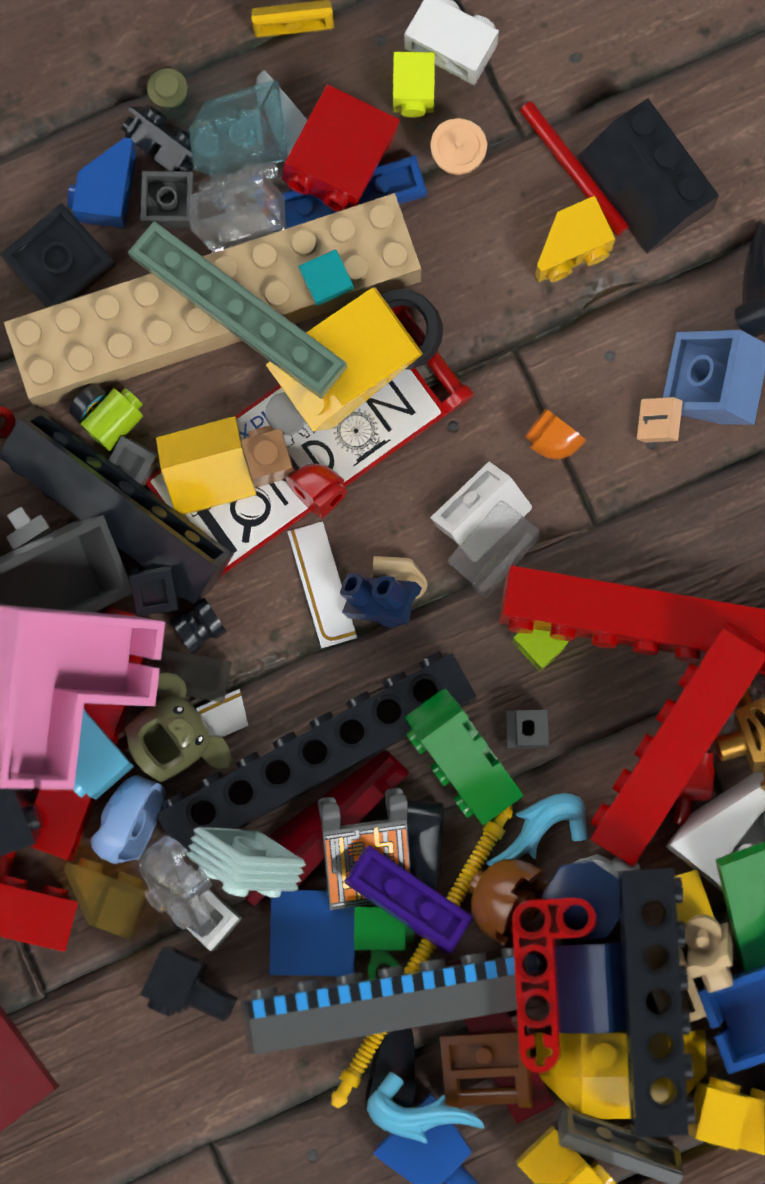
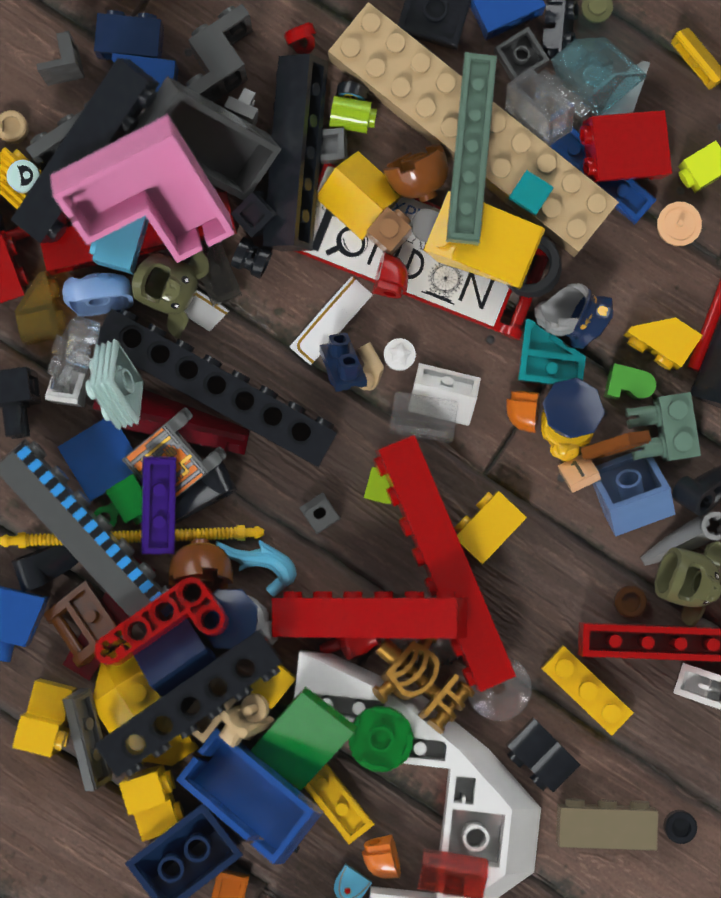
camera: 50 degrees right, 5 degrees up
medium azure piece [367,1072,484,1144] -> none
green wedge [404,688,524,825] -> none
none -> dark orange cylinder [383,144,449,202]
none -> white tile [384,338,416,371]
none -> yellow brick [454,491,527,565]
none -> teal wing [518,319,586,385]
none -> piece [534,283,613,349]
none -> dark blue piece [541,378,605,462]
none -> dark orange tile [580,430,651,460]
none -> bright green leg [603,363,656,400]
none -> sand green brick [625,392,701,462]

